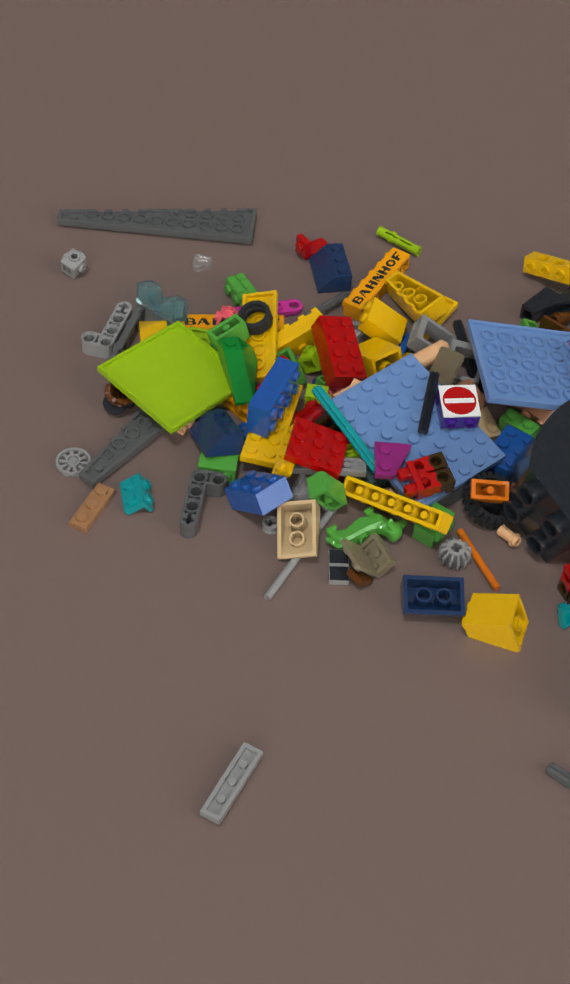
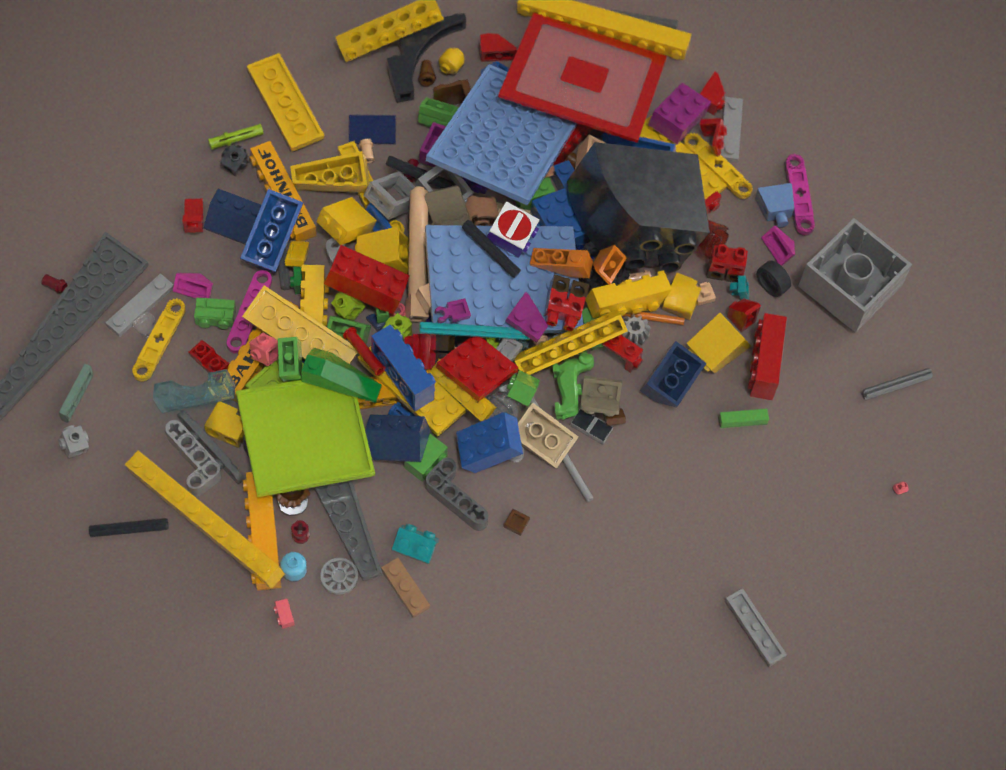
camera: 60 degrees left, 15 degrees up
black tyre [238,300,273,335] -> none
none -> dark red pin [41,274,67,293]
none -> sand green tile [59,364,94,423]
none -> black axle [89,518,169,537]
none -> light grey plate [106,273,174,337]
none -> yellow brick [124,450,285,589]
none -> yellow piece [132,298,186,381]
none -> dark pink slope [173,273,213,298]
none -> red slope [188,340,229,380]
none -> black brick [220,144,249,176]
none -> blue brick [240,189,303,273]
none -> light orange brick [243,472,281,591]
none -> yellow plate [247,53,325,152]
none -> coral piece [274,599,295,629]
none -> medium azure head [280,552,307,581]
none -> yellow tile [285,241,310,267]
none -> dark red bush [291,520,310,544]
none -> clear blue piece [349,115,396,144]
none -> light nougat pin [359,139,375,164]
none -> magenta plate [434,298,471,323]
none -> reddish brown tile [503,509,530,536]
none -> orange slope [530,248,593,278]
none -> yellow wedge [586,270,672,318]
none -> red bracket [602,335,644,373]
none -> yellow piece [662,273,701,320]
none -> light nougat tile [696,282,716,306]
none -> bright green piece [719,409,769,428]
none -> red slope [727,298,761,332]
none -> red brick [748,313,787,400]
none -> coral rock [893,481,909,494]

